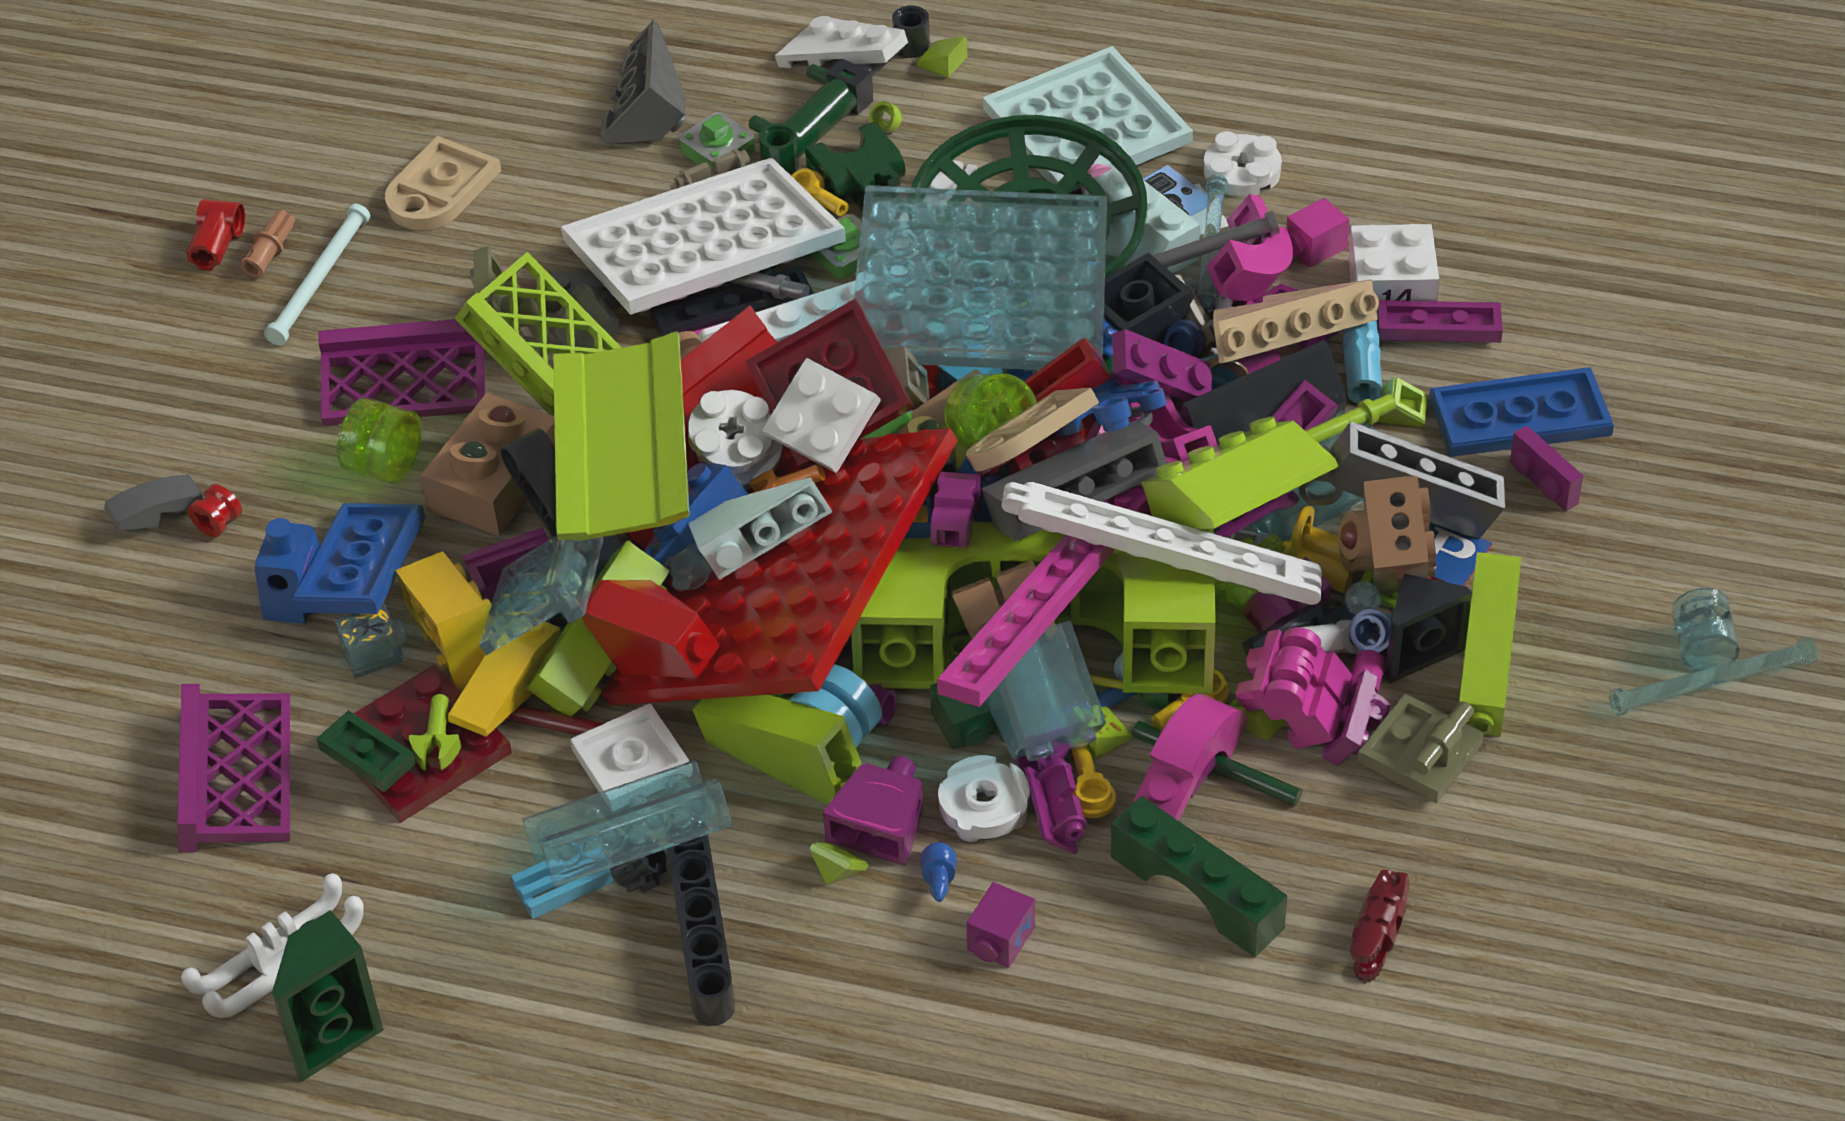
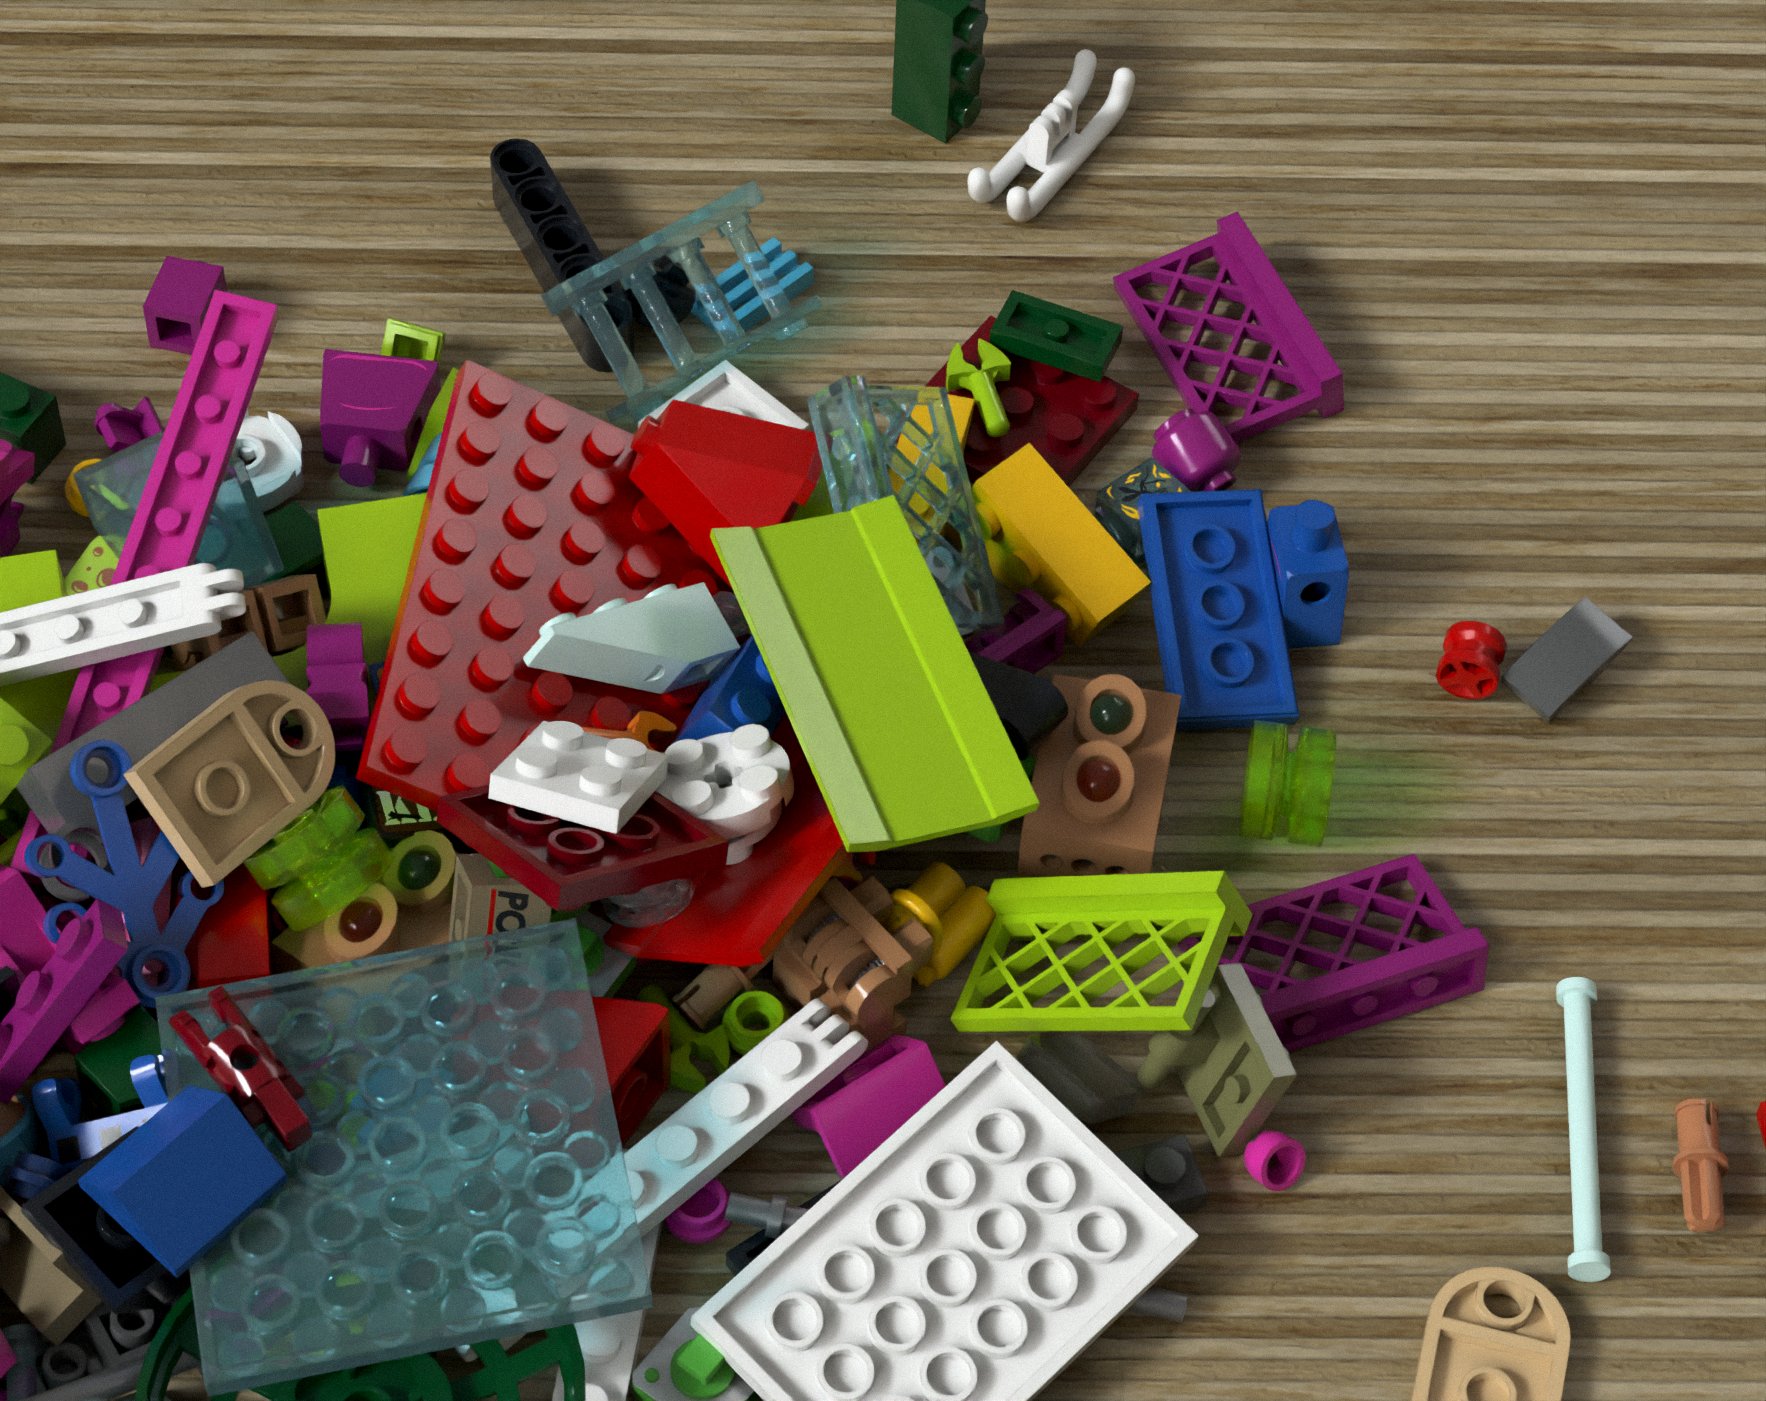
camera: 160 degrees right, 5 degrees up
blue bar [920,842,957,902] -> none
red slope [1017,337,1112,409] -> none
none -> blue slope [78,1085,288,1278]
none -> dark red hinge [168,985,312,1153]
none -> magenta head [1151,408,1242,492]

